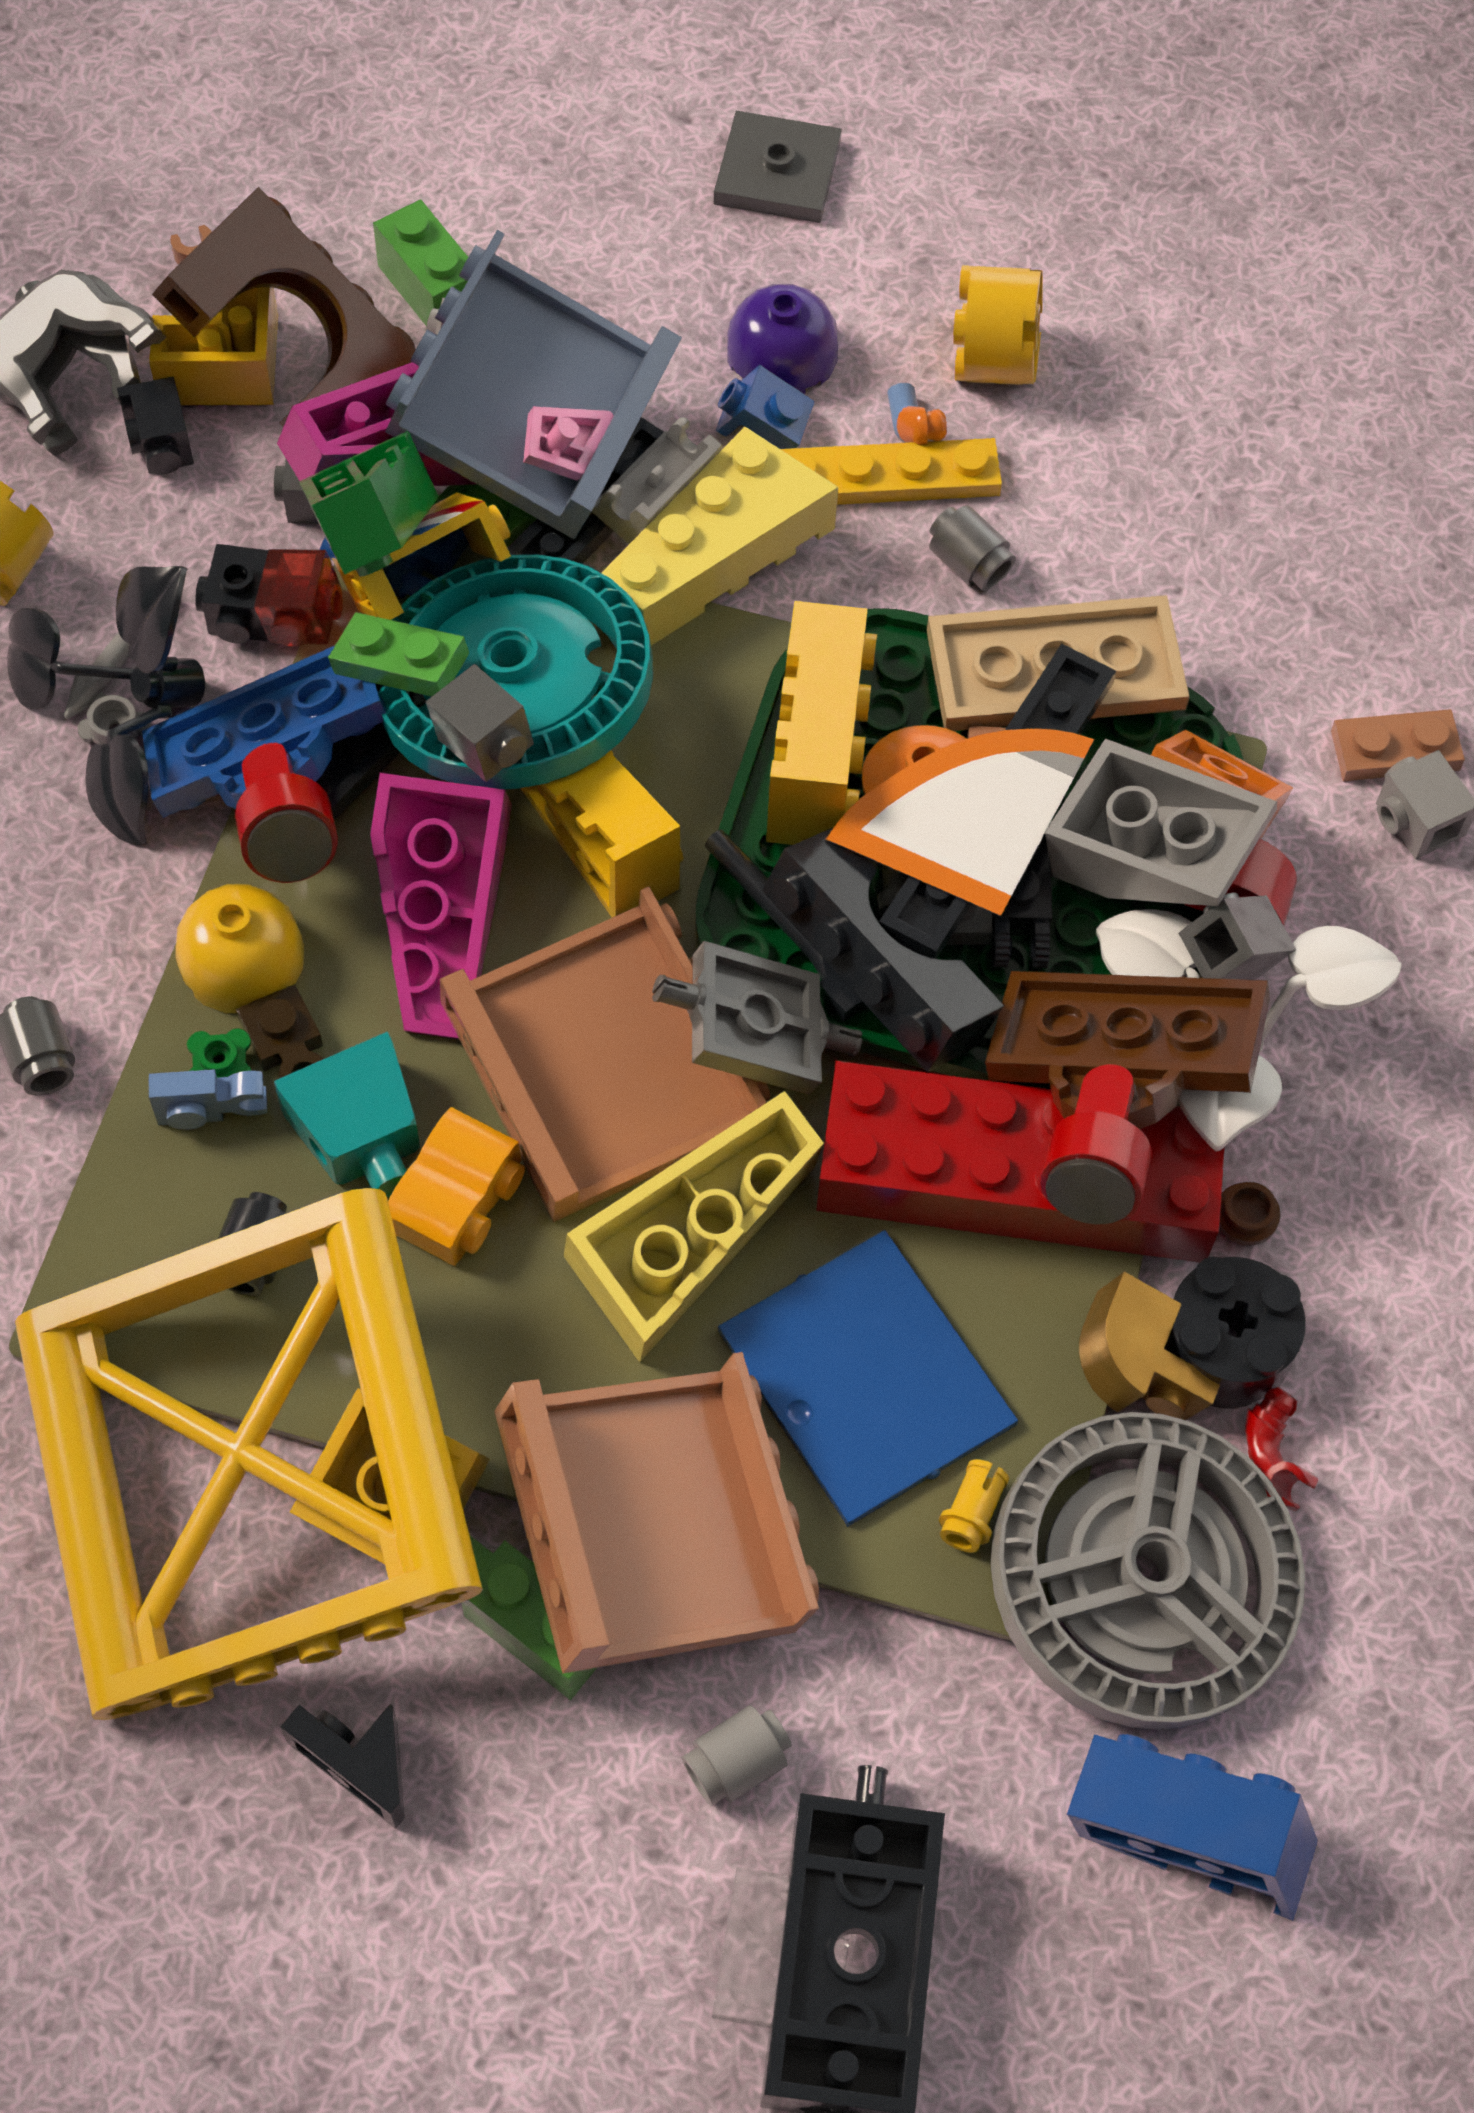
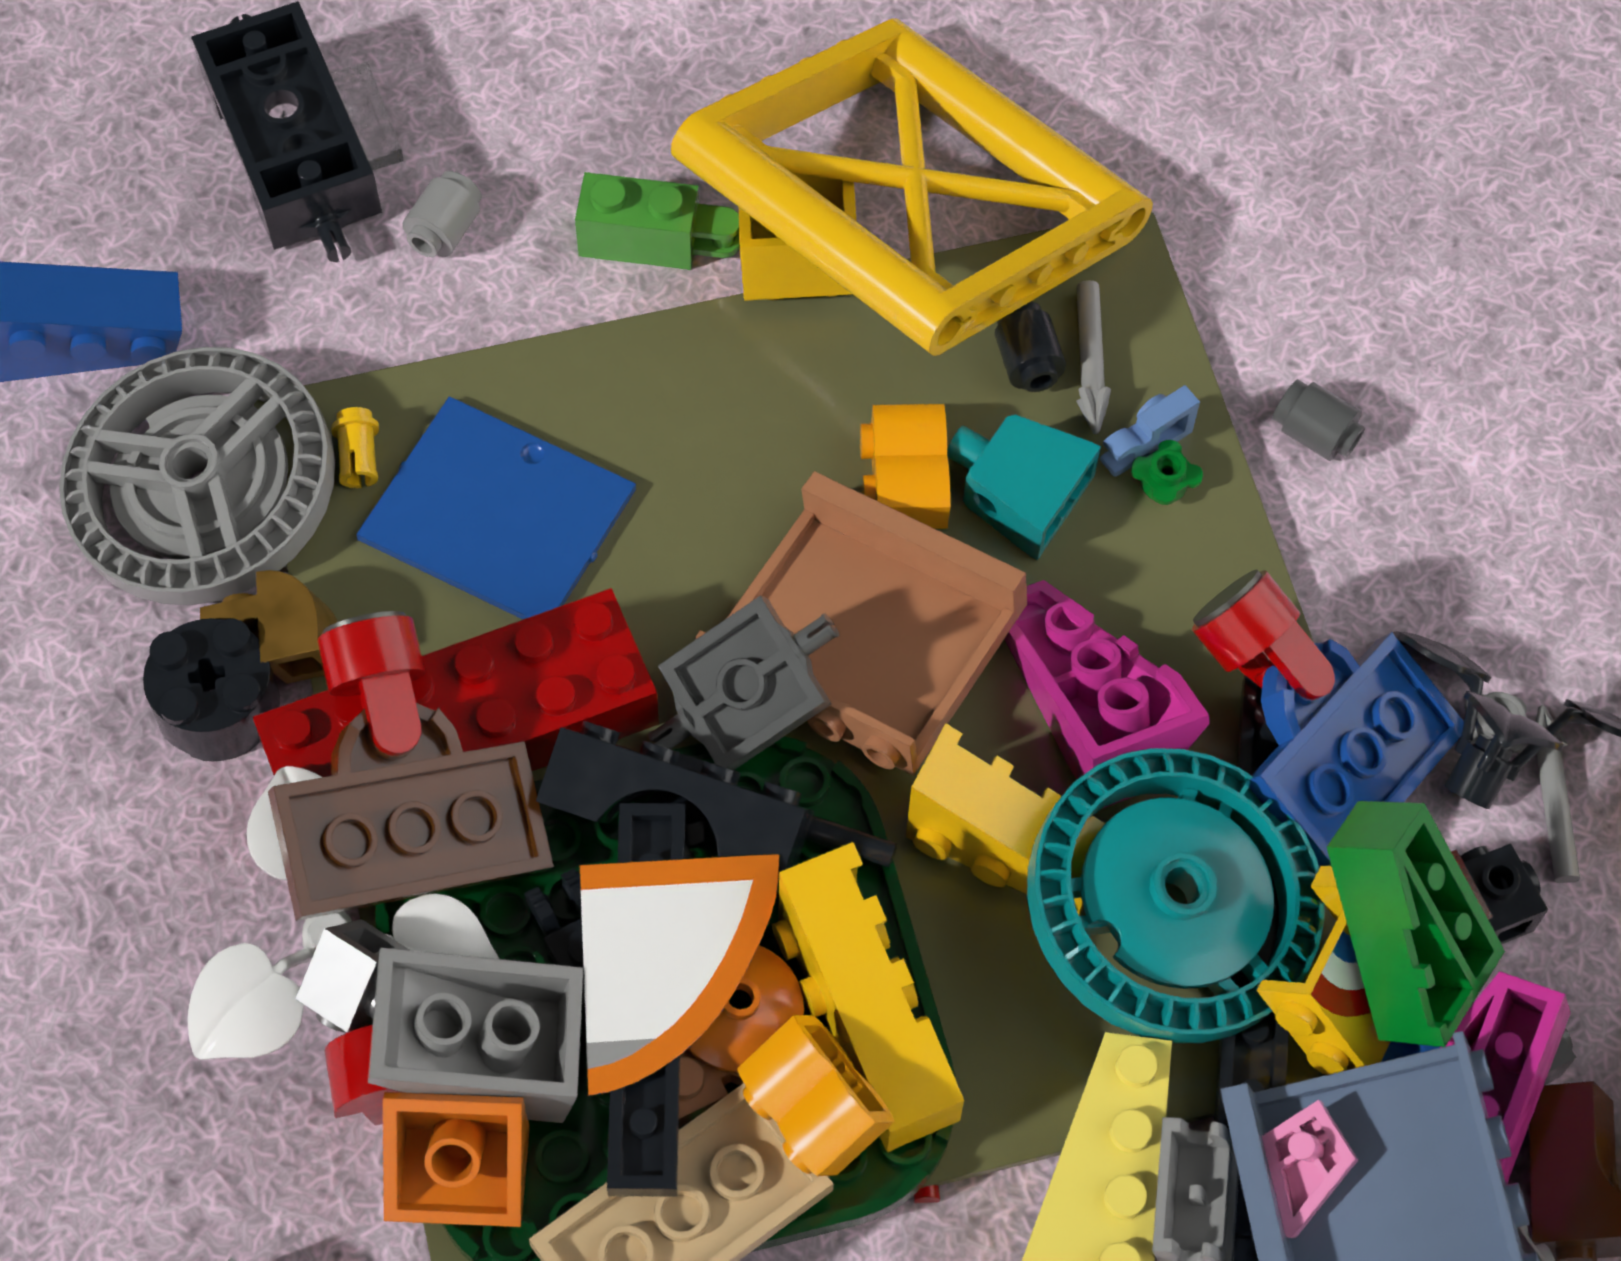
camera: 150 degrees right, 0 degrees up
yellow cylinder [176,884,304,1014] -> none
dark brown plate [236,984,324,1078] -> none
black slope [280,1704,405,1829] -> none
bright green plate [328,612,469,697] -> none
dark grey brick [426,664,534,782] -> none
nougat panel [494,1352,819,1674] -> none
light yellow wedge [564,1091,824,1363] -> none
reddish brown plate [1219,1182,1281,1246] -> none
red piece [1245,1387,1318,1511] -> none
none -> light orange brick [737,1015,895,1176]
none -> light grey piece [1076,280,1111,434]

